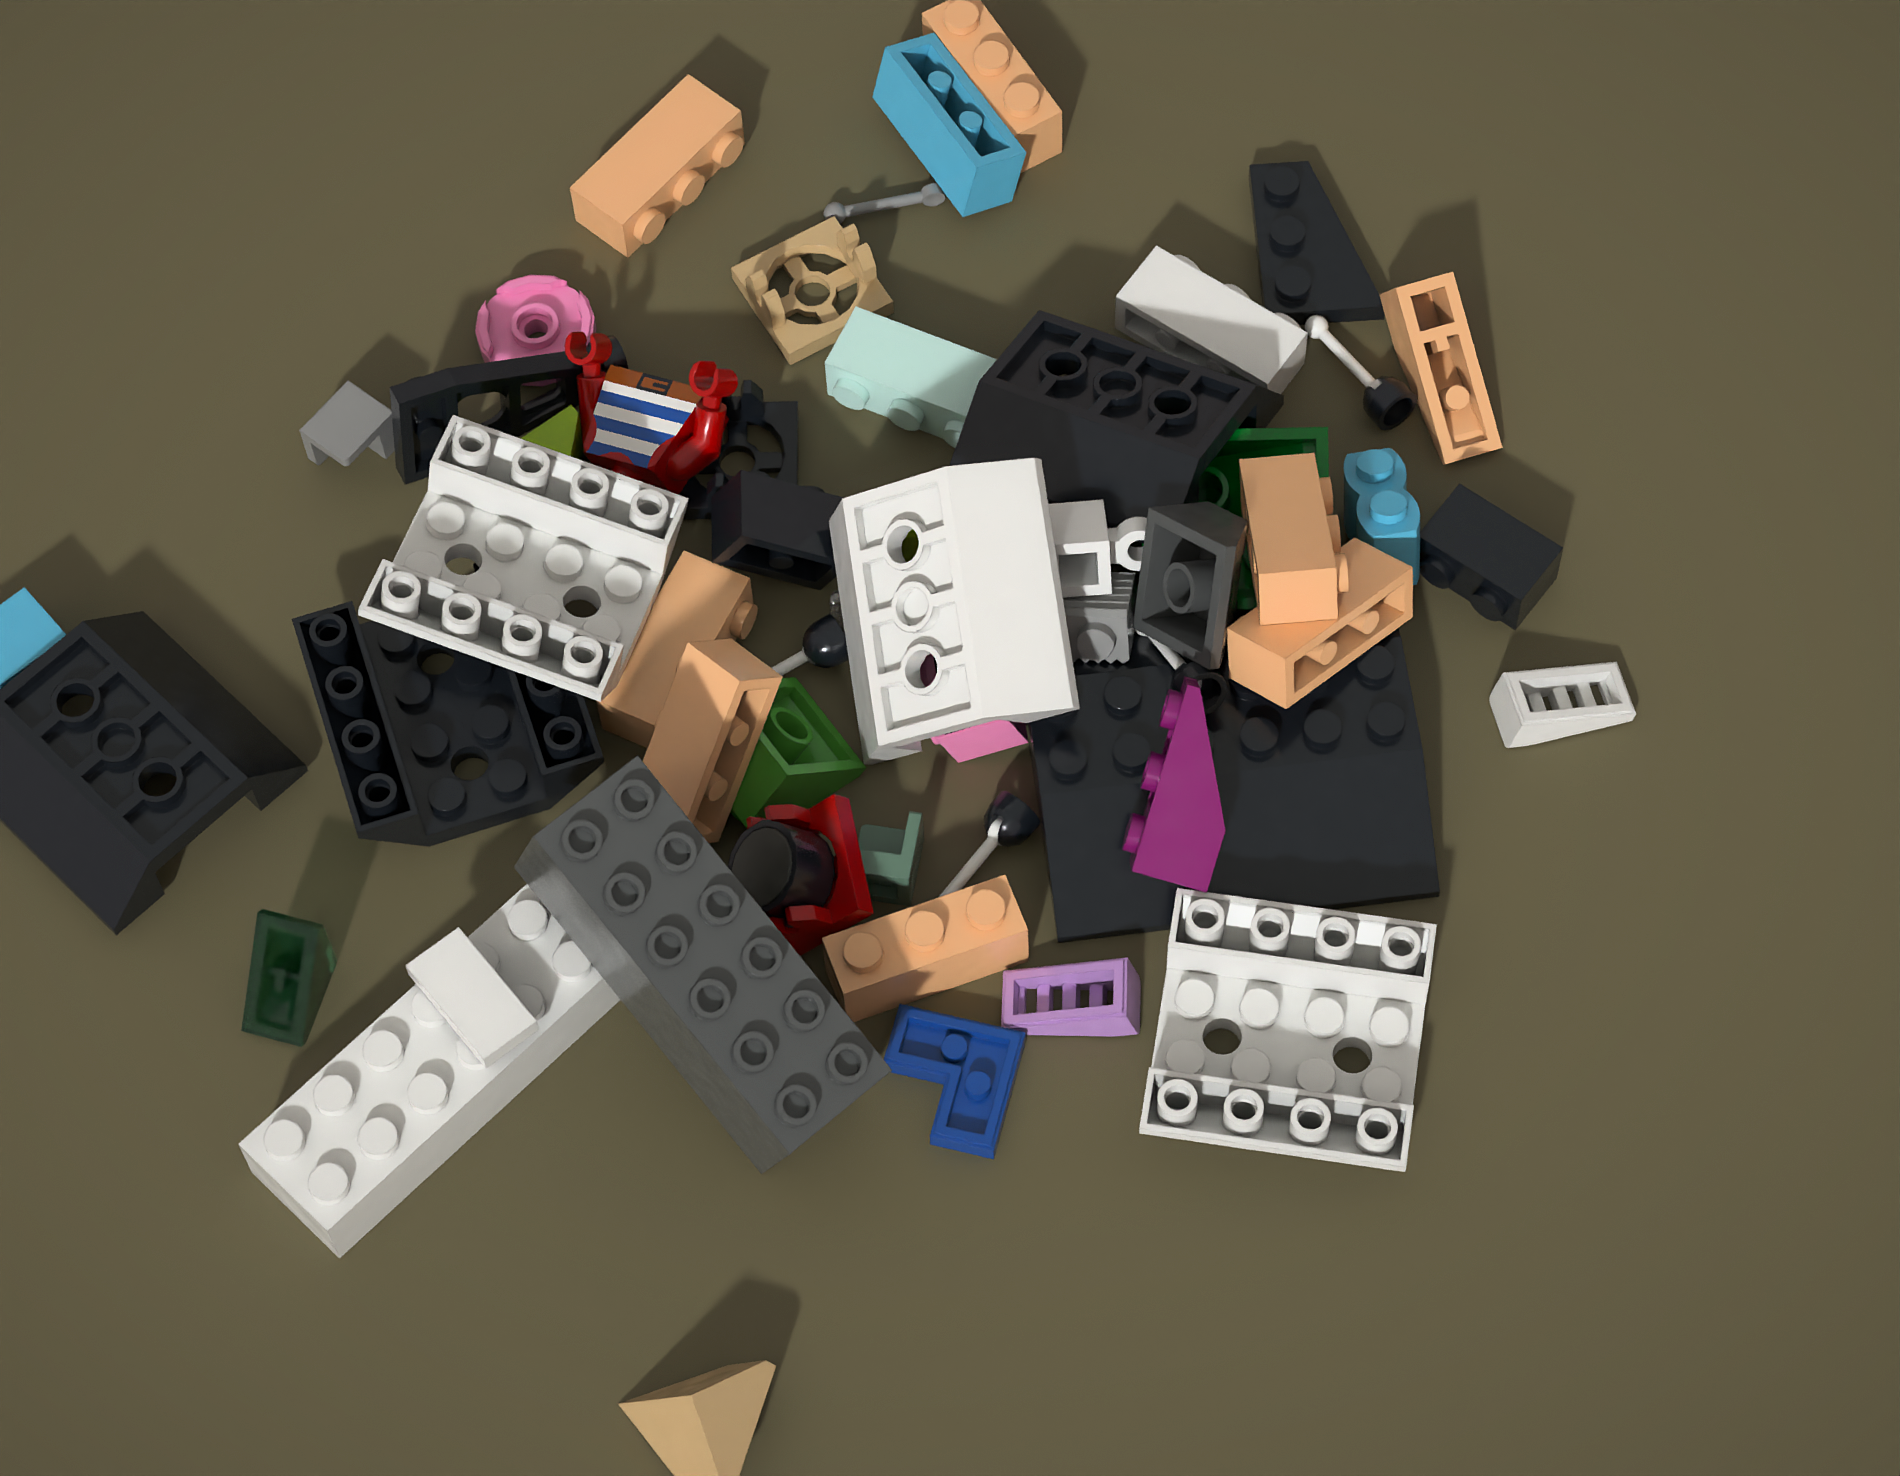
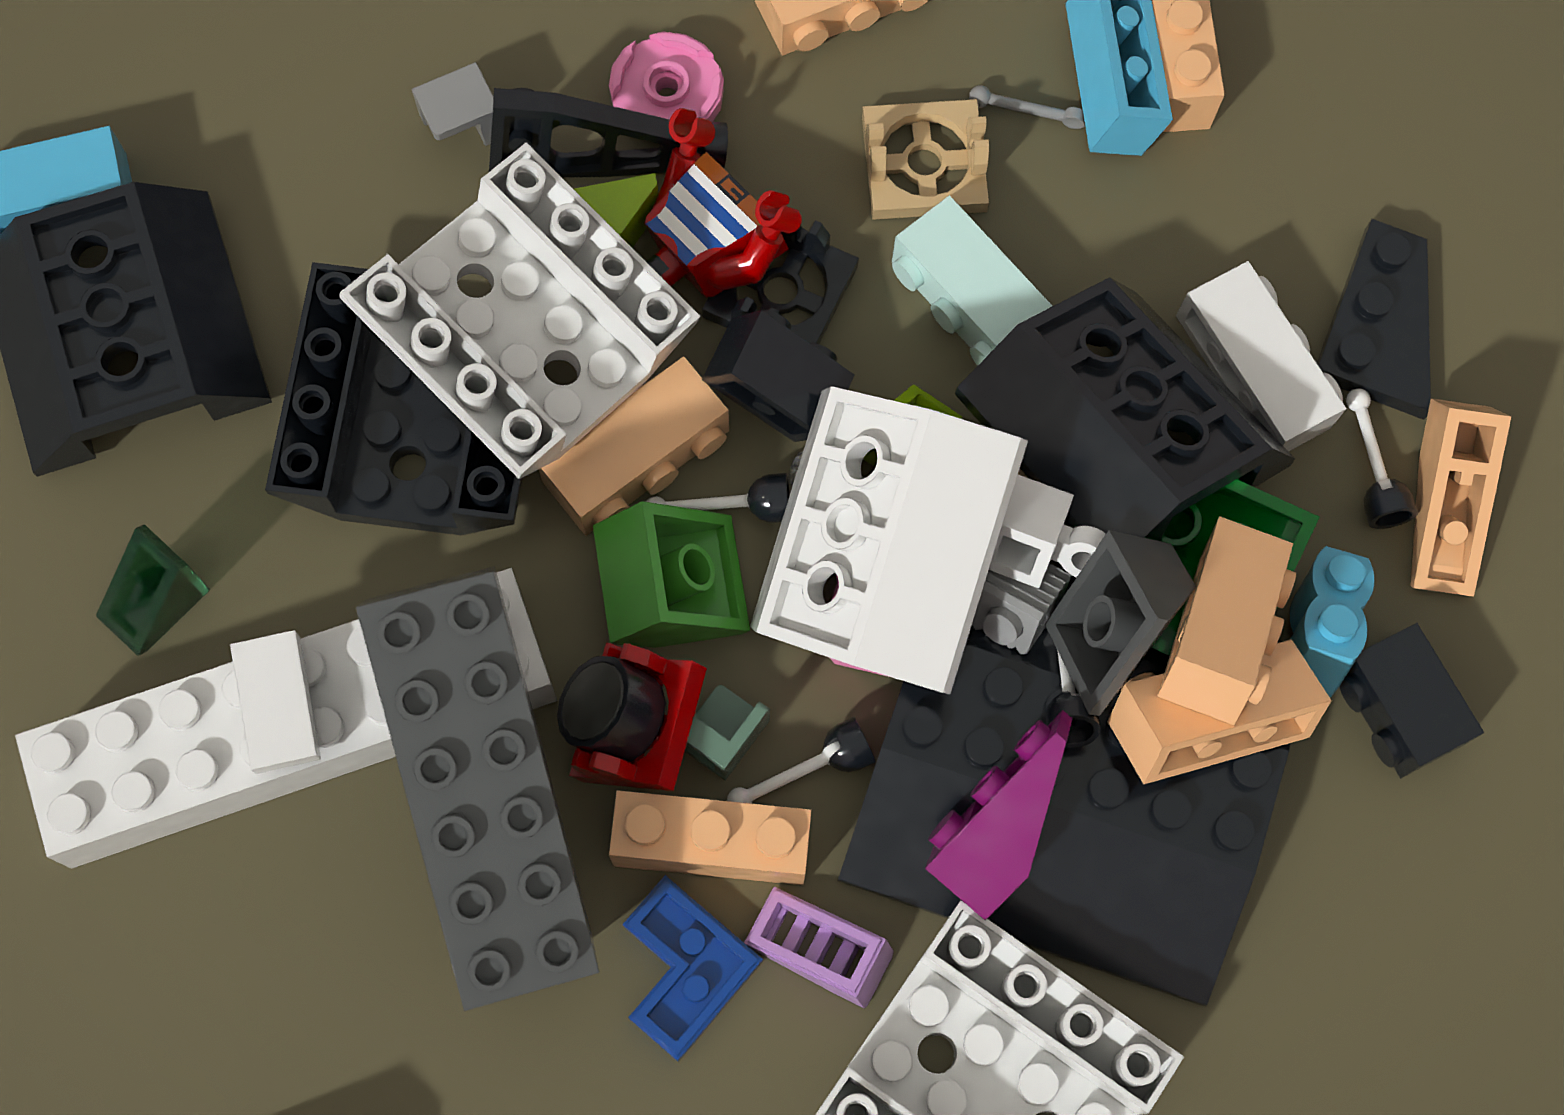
camera: 20 degrees right, 10 degrees up
light nougat brick [642,638,783,843] -> none
white slope [1489,662,1636,748] -> none

